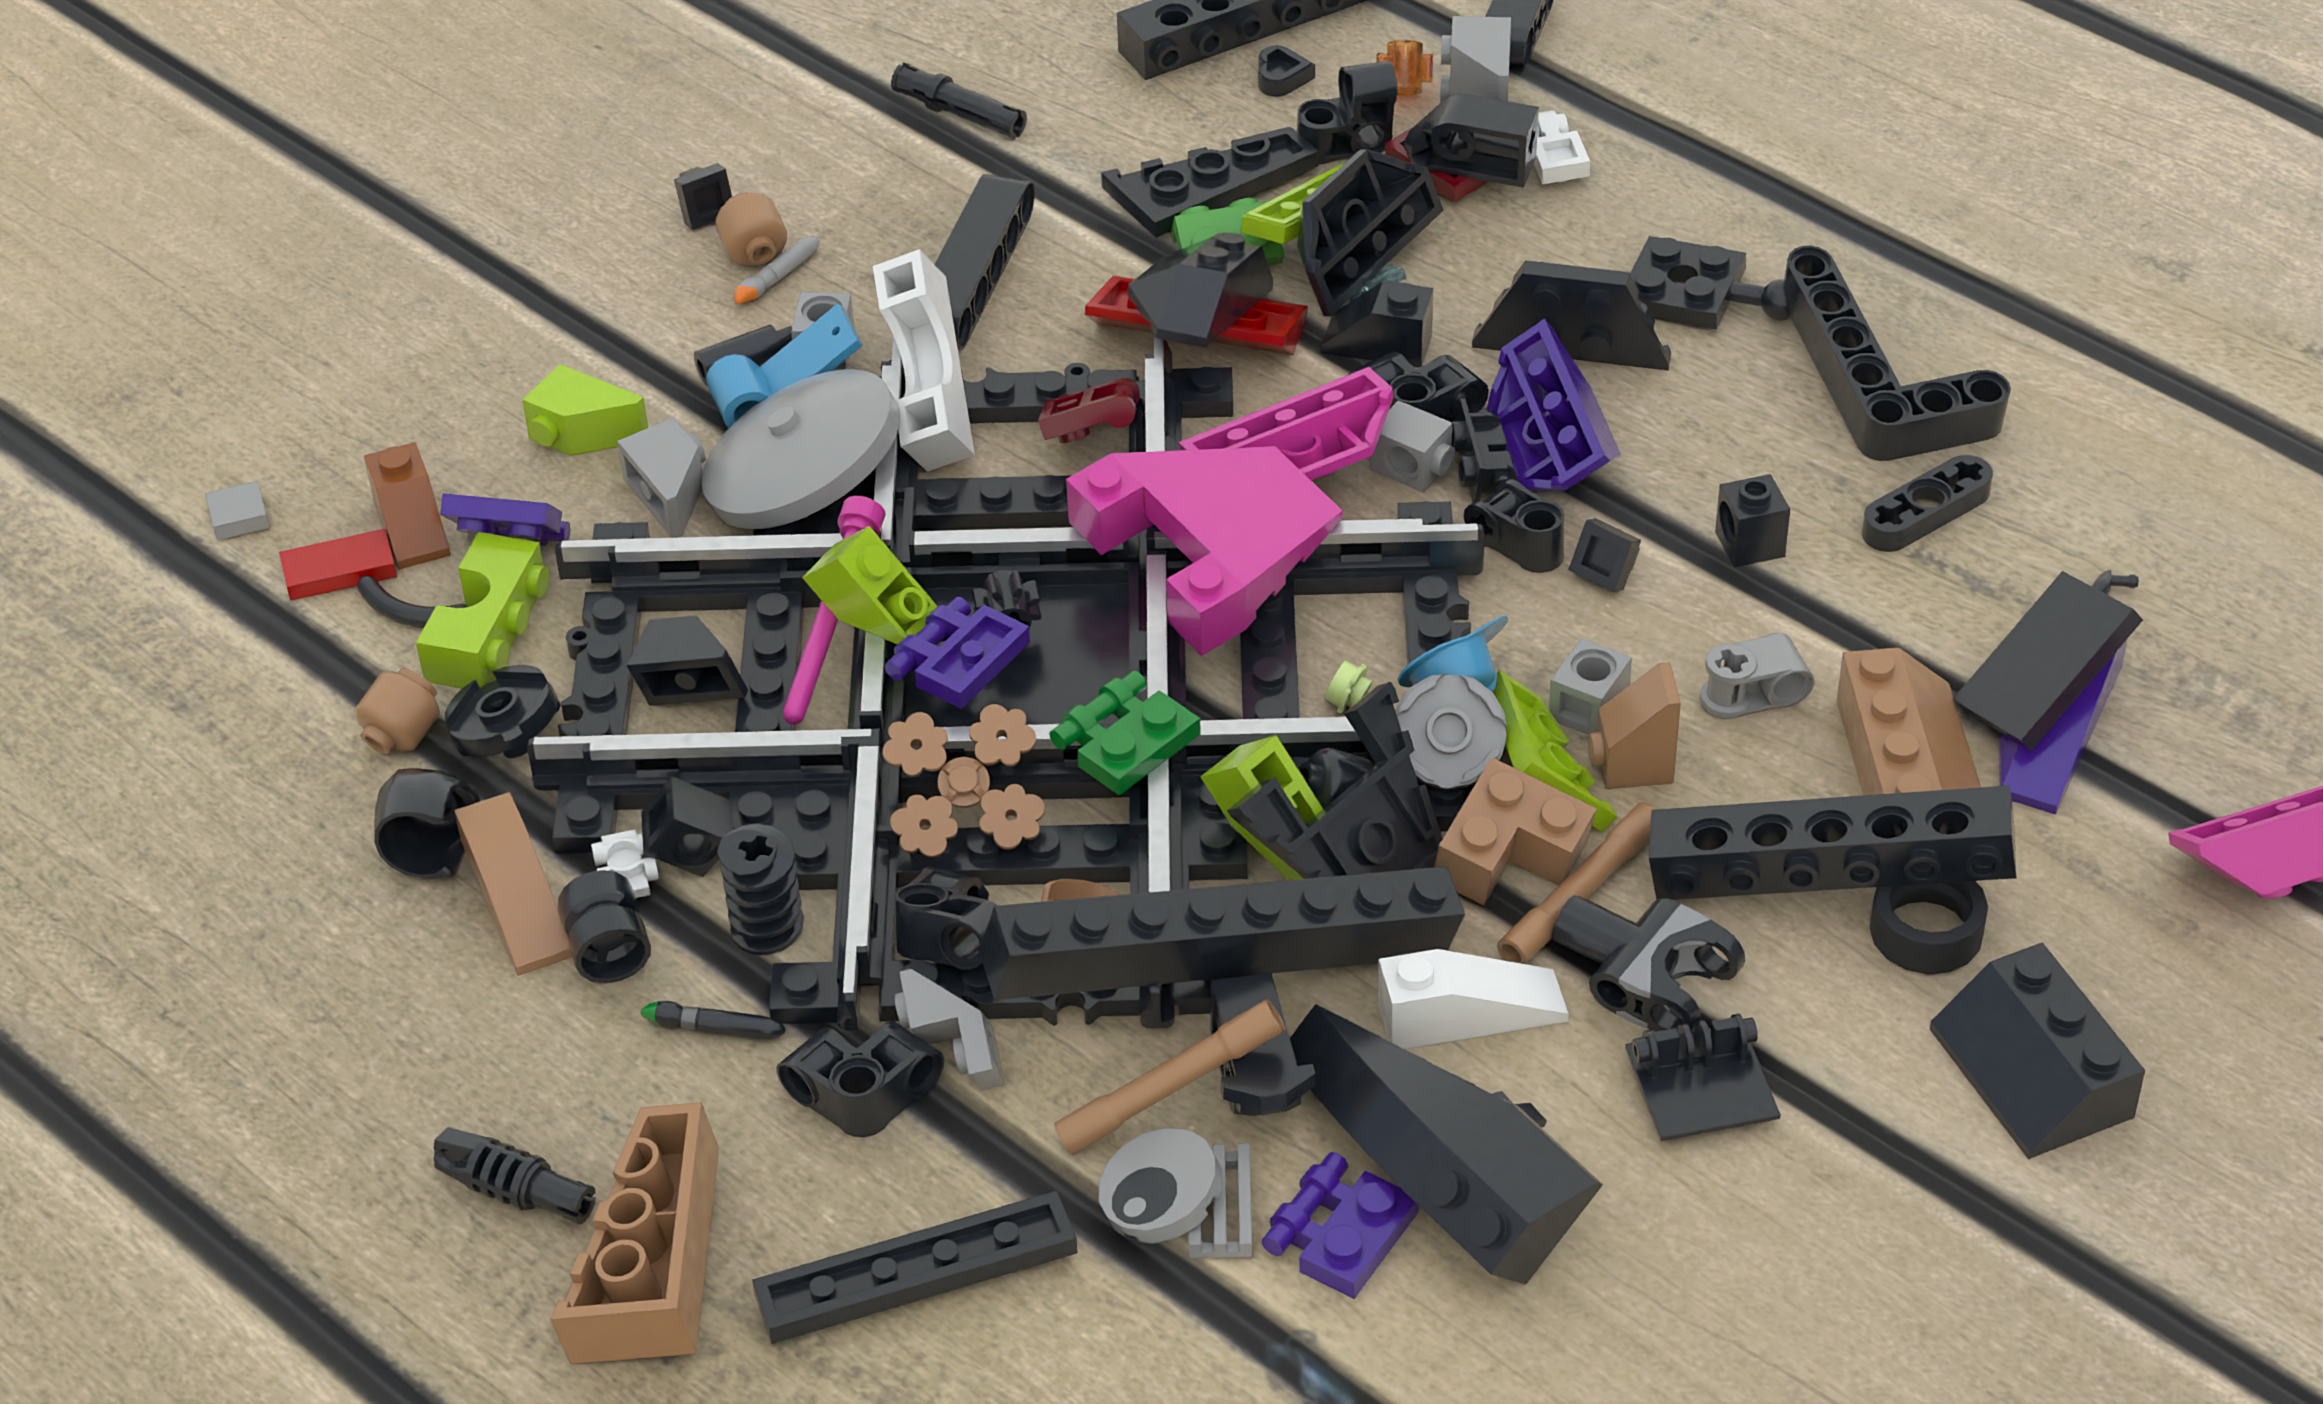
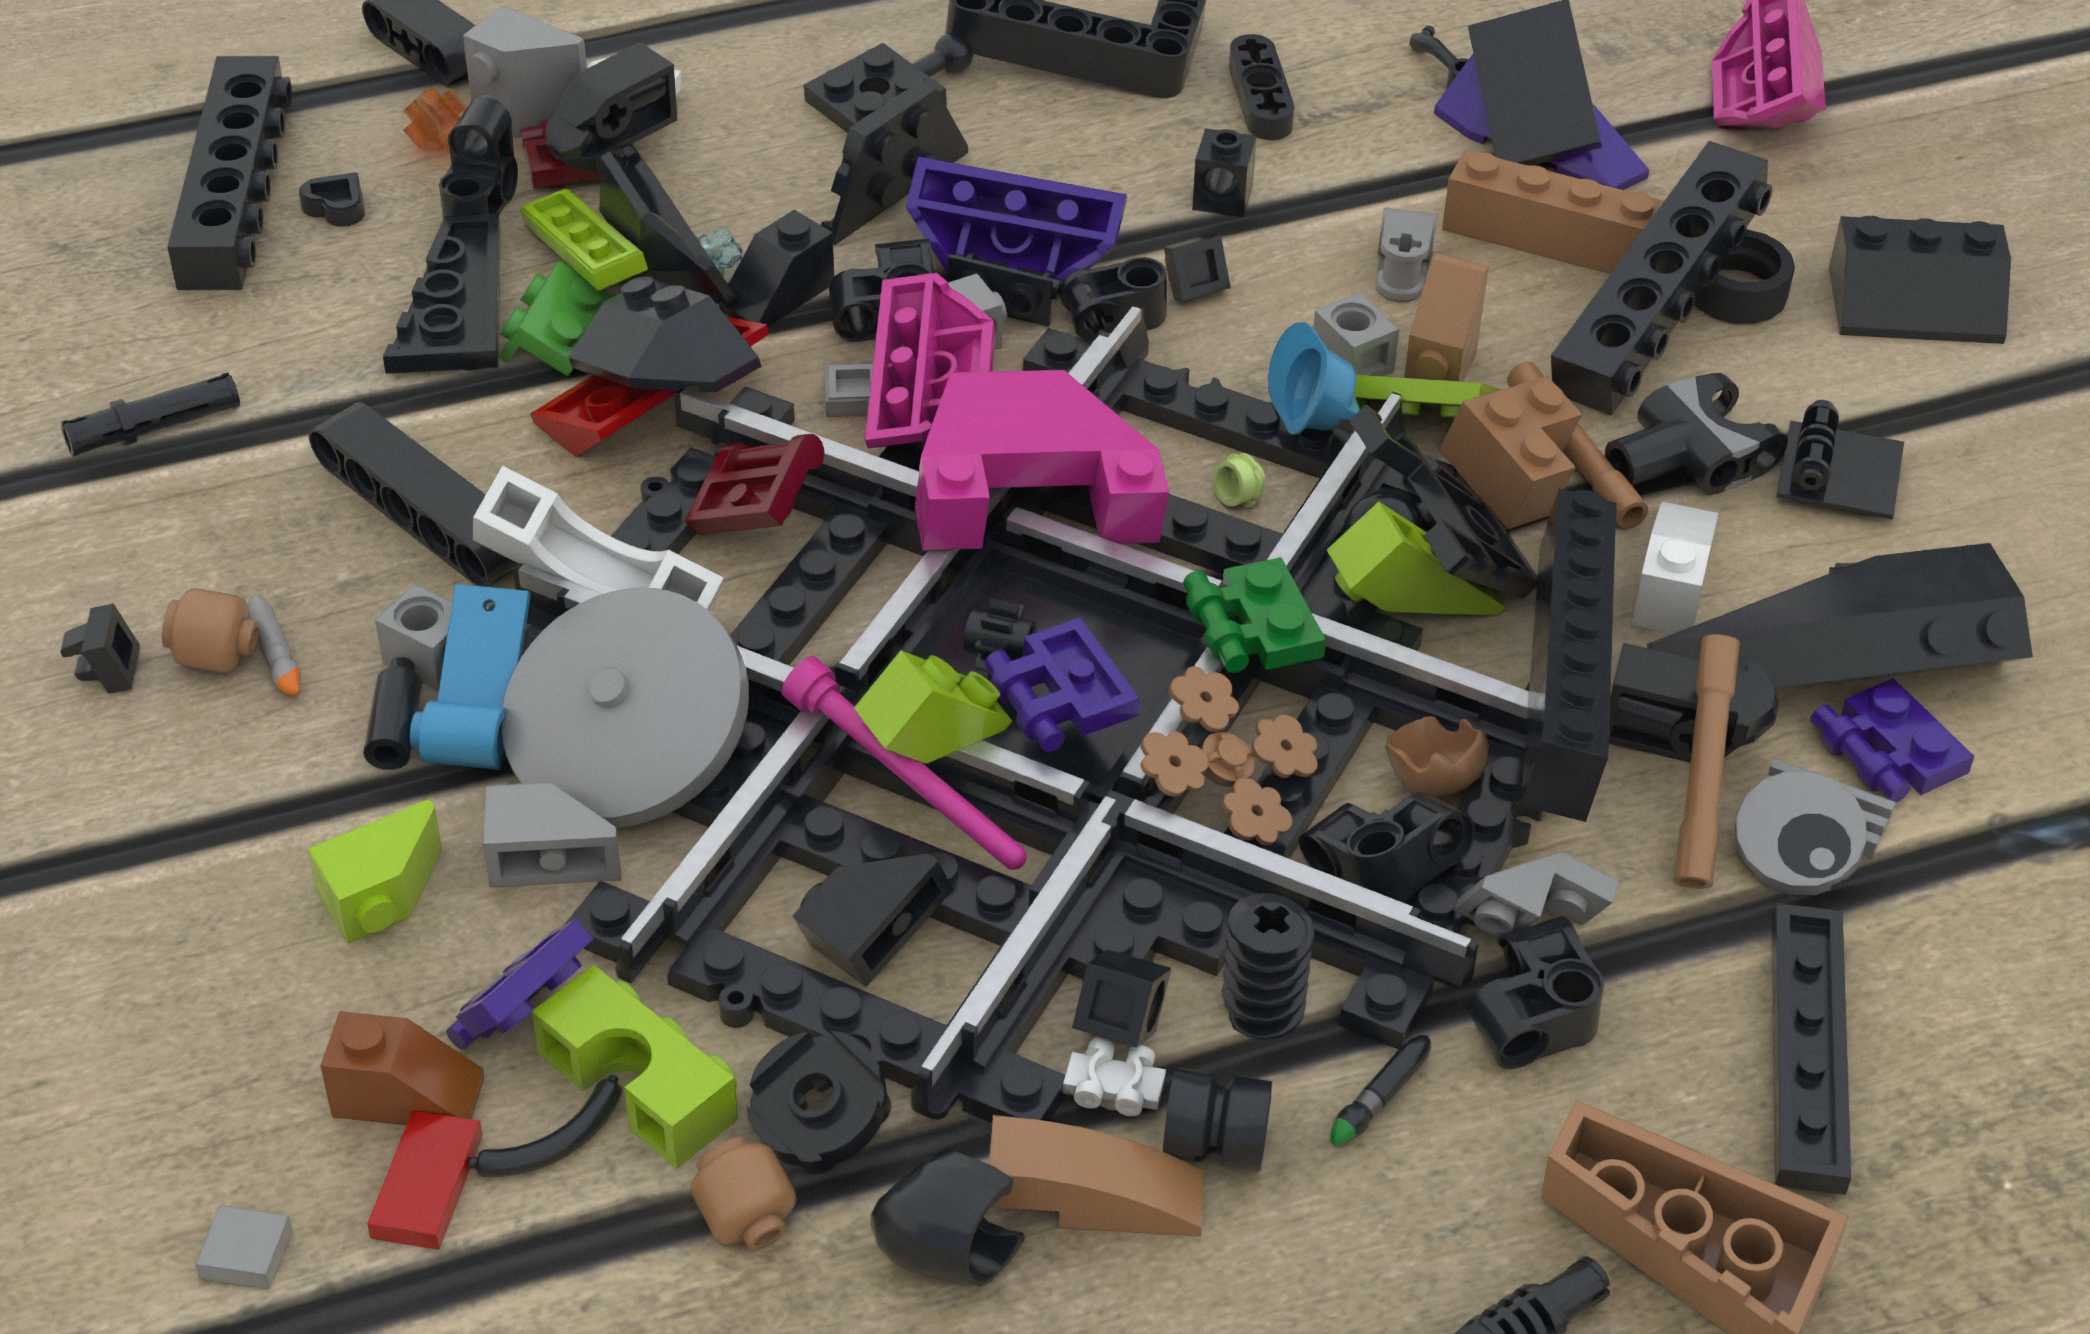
camera: 65 degrees left, 0 degrees up
light grey tile [1395,674,1507,790] -> none

